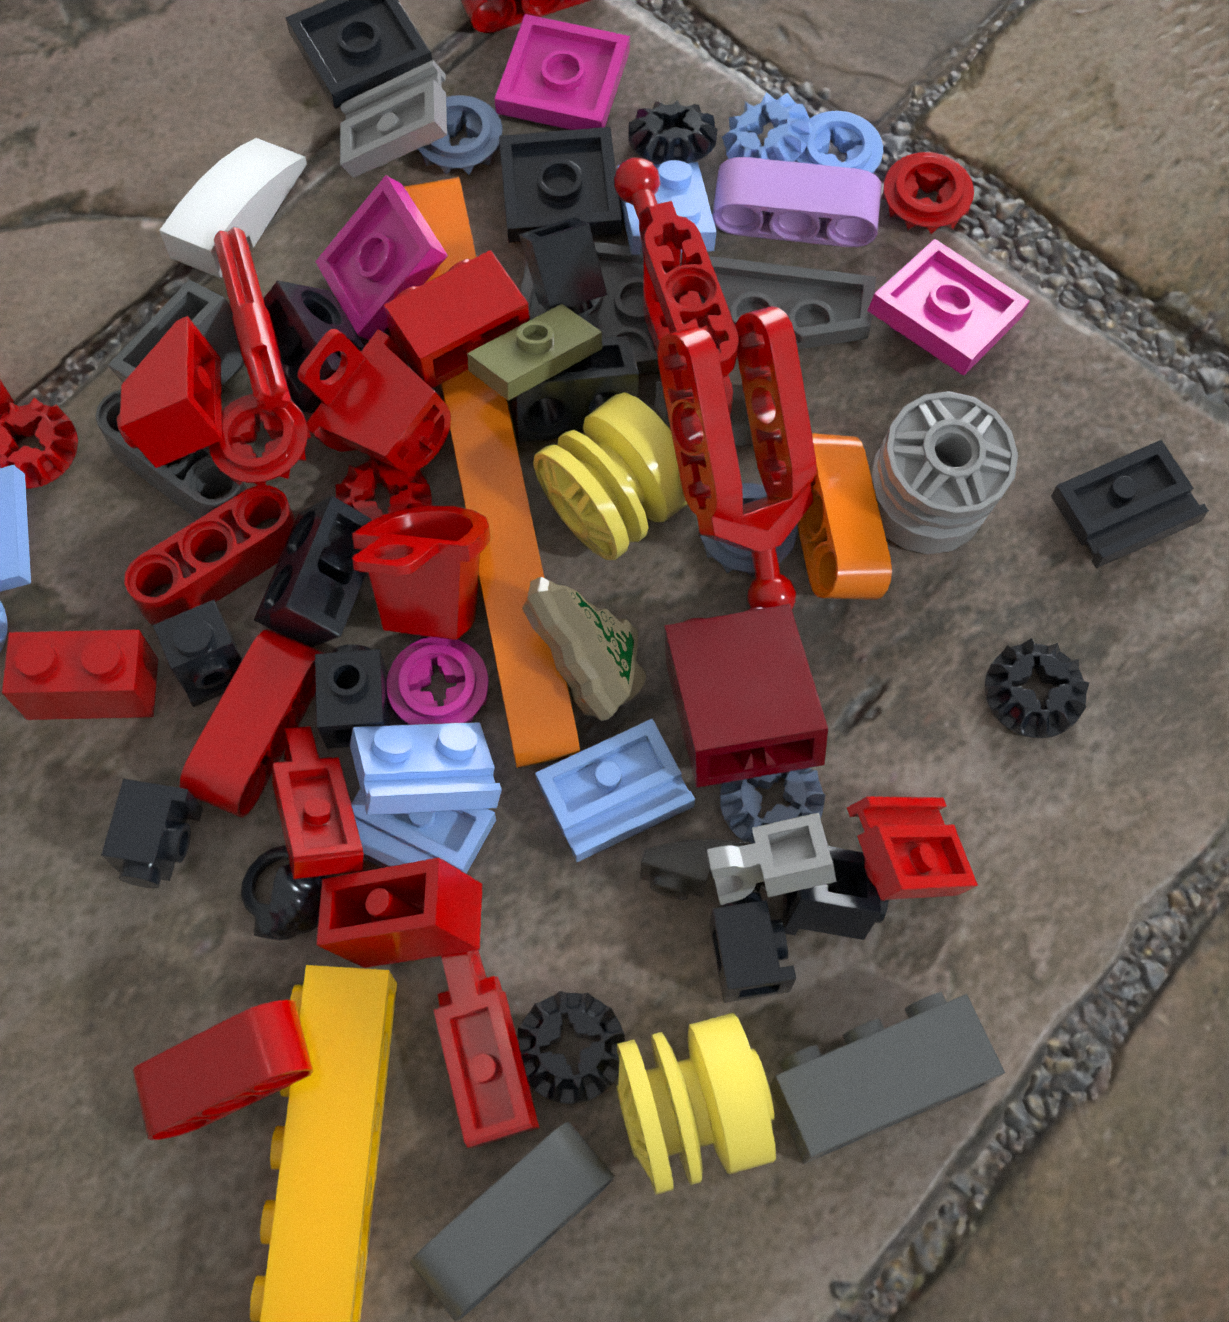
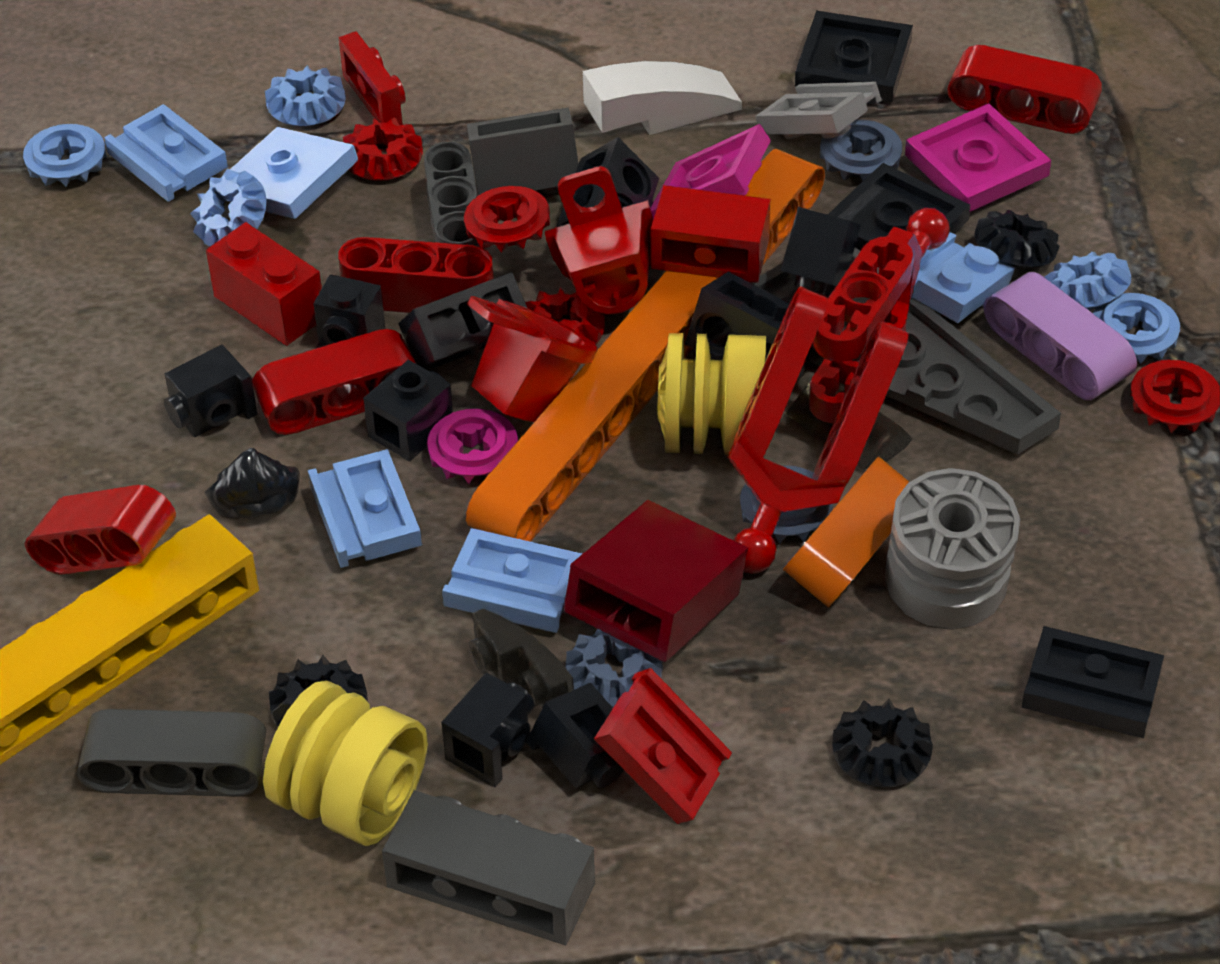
camera: 45 degrees right, 20 degrees down
red slope [117,316,222,468] -> none
red axle [213,227,291,412] -> none
red hinge [272,726,364,879] -> none
red brick [317,857,483,968] -> none
light blue plate [350,722,502,815] -> none
red hinge [433,950,539,1148] -> none
olive plate [467,304,602,401] -> none
dark tan rock [522,577,646,721] -> none
light grey plate [707,813,836,905] -> none
plate [867,239,1030,376] -> none

